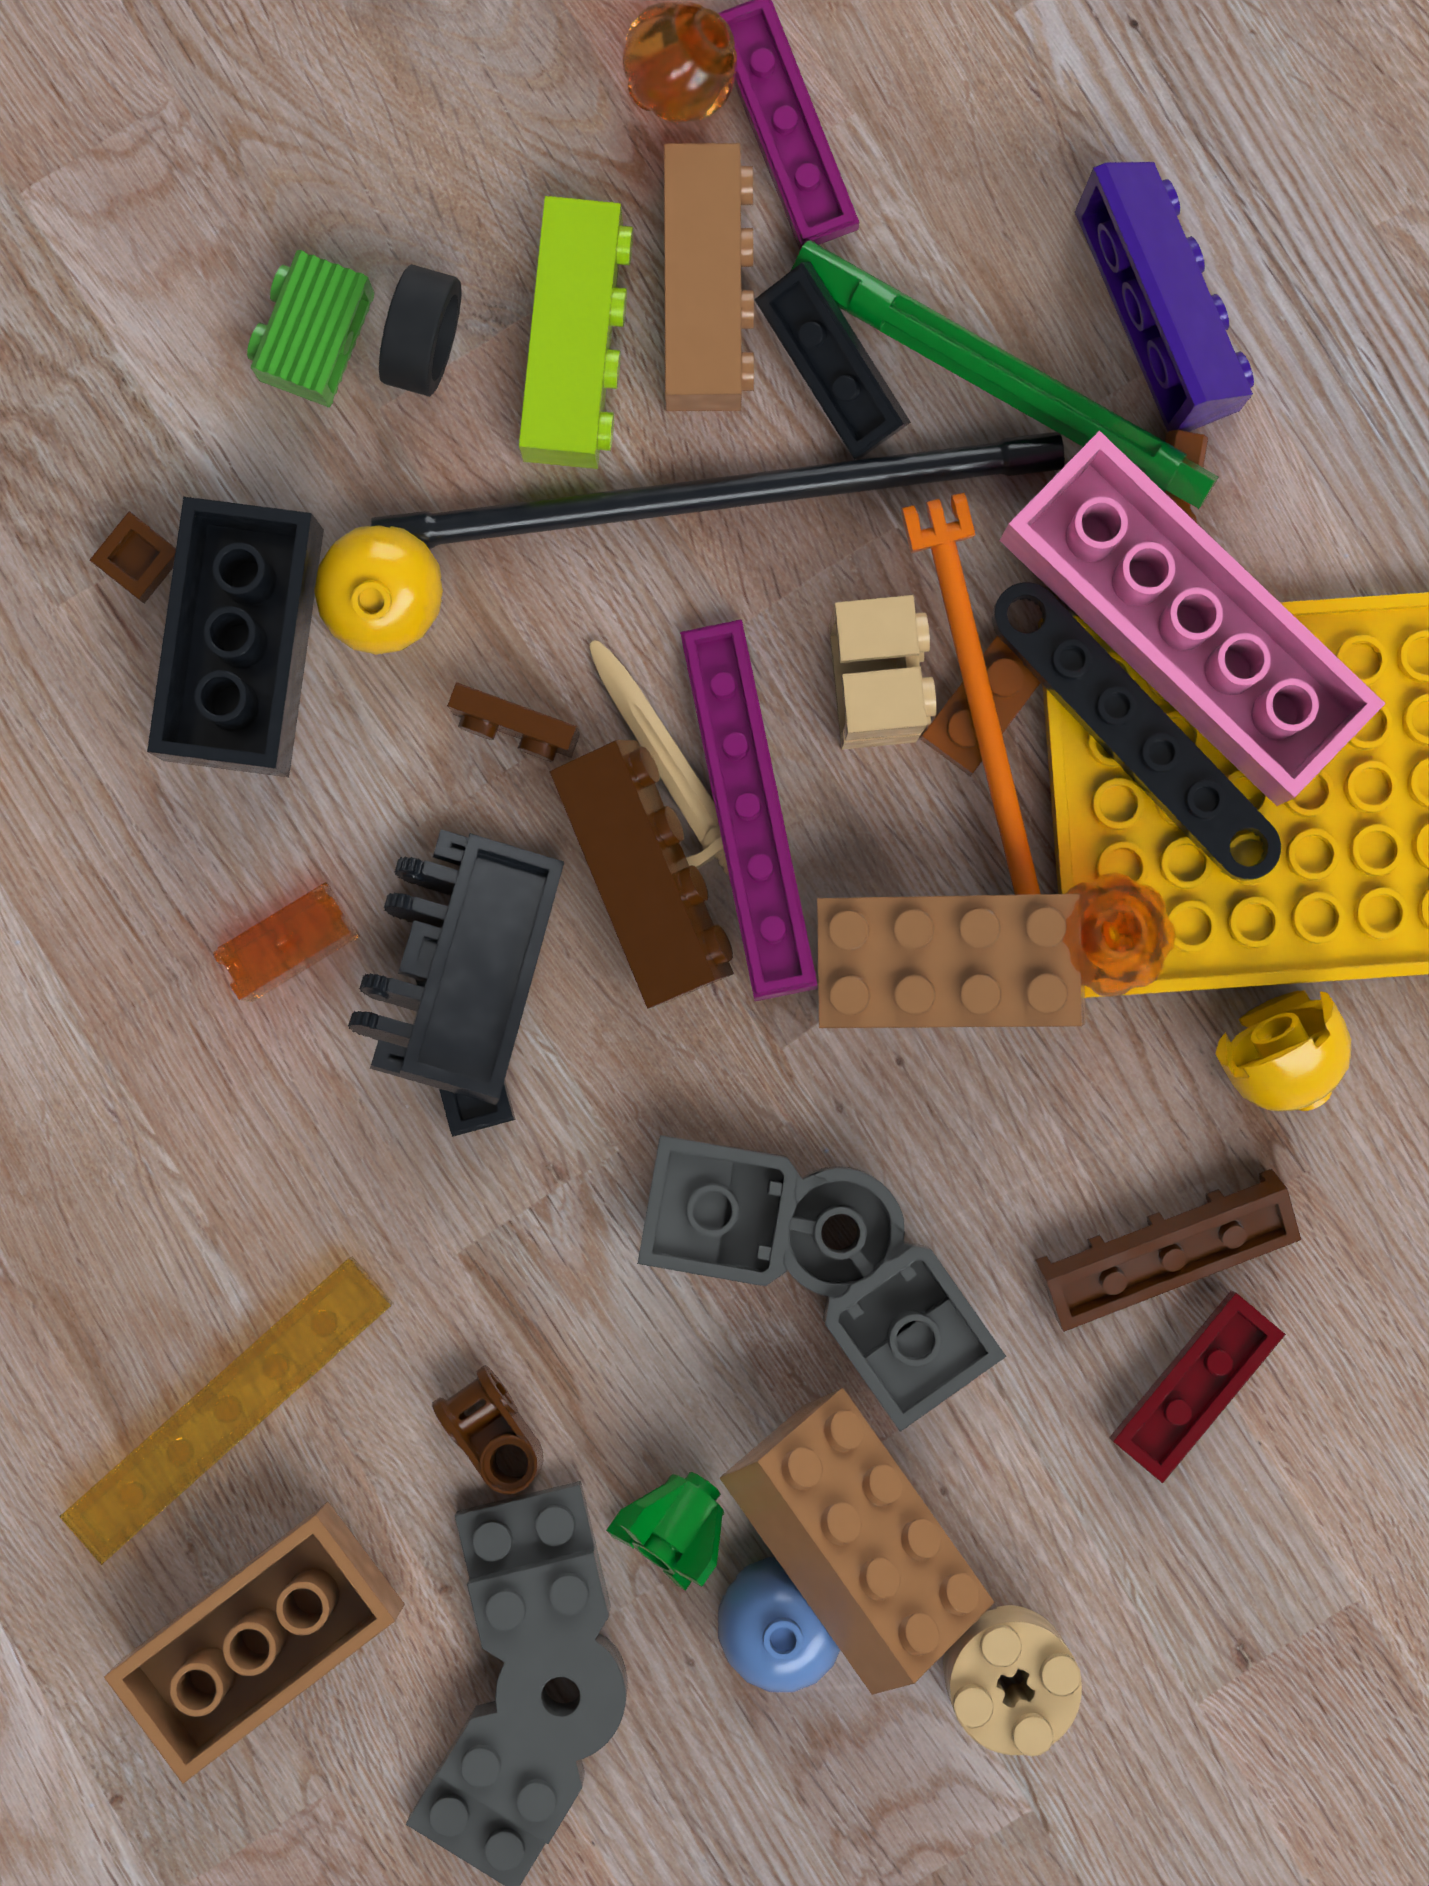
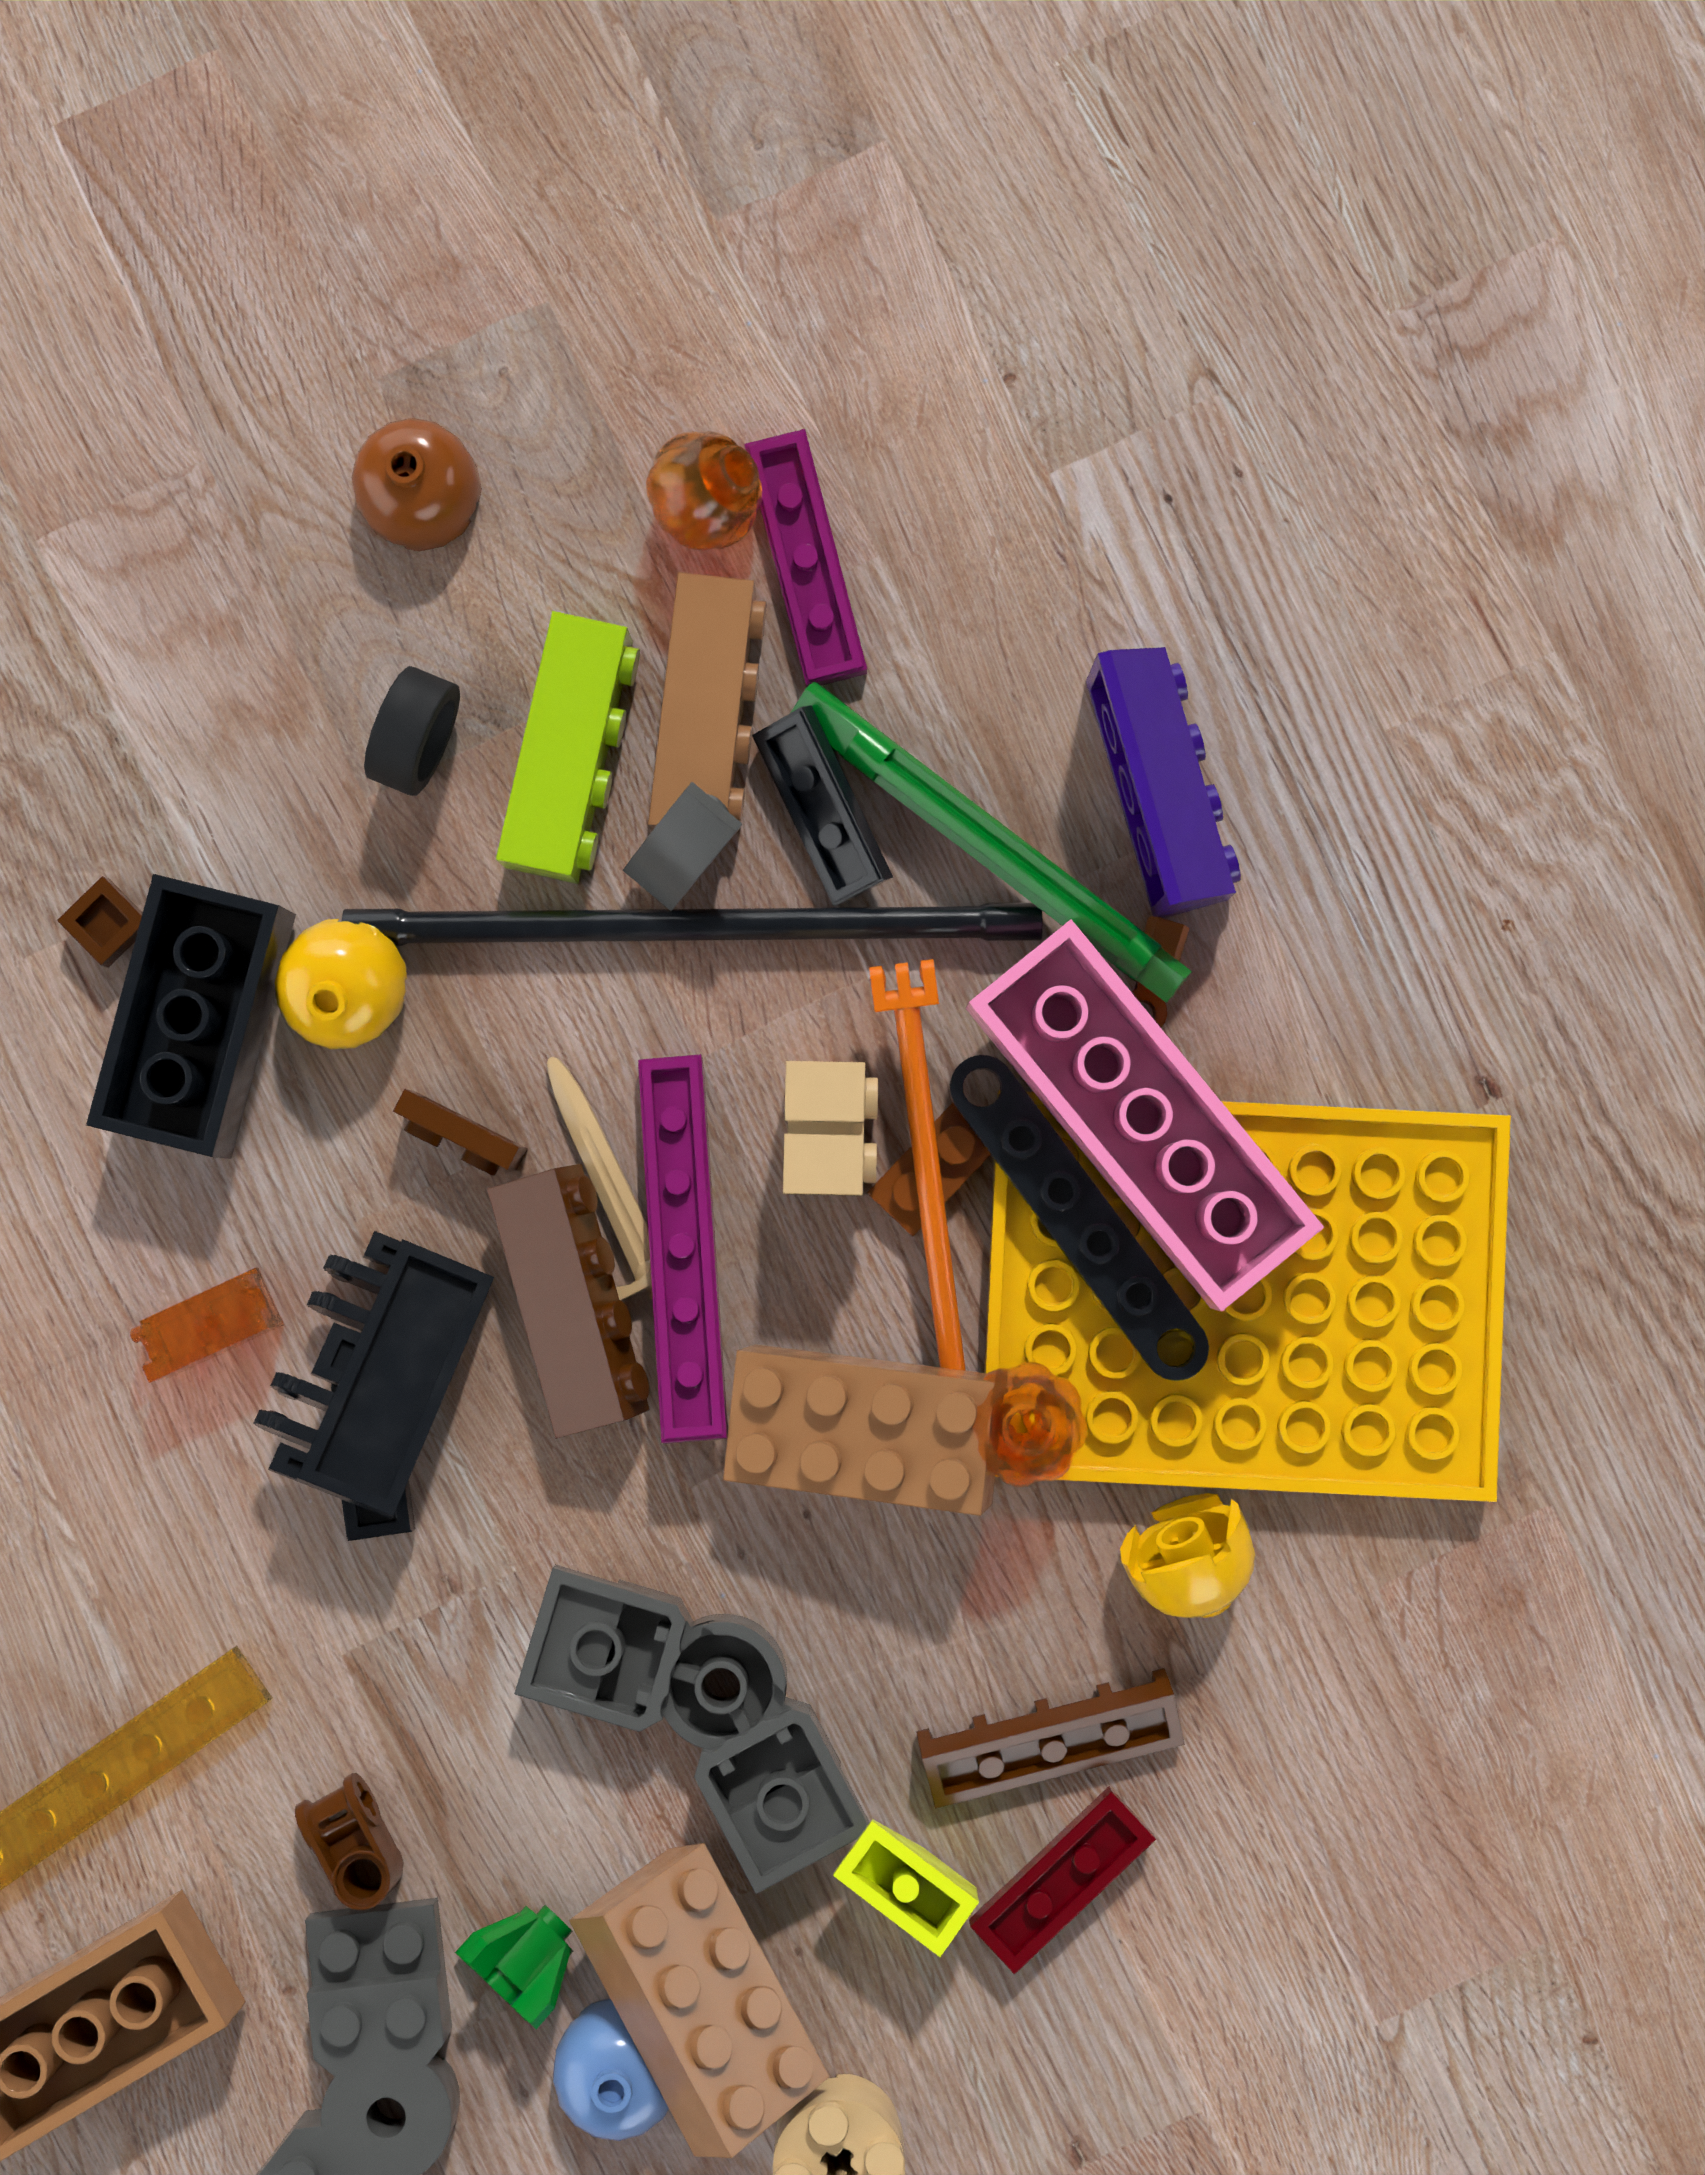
camera: 10 degrees right, 0 degrees up
bright green brick [247,250,375,408] -> none
none -> dark orange cylinder [351,418,482,552]
none -> dark grey slope [622,782,742,911]
none -> neon yellow slope [833,1819,979,1957]

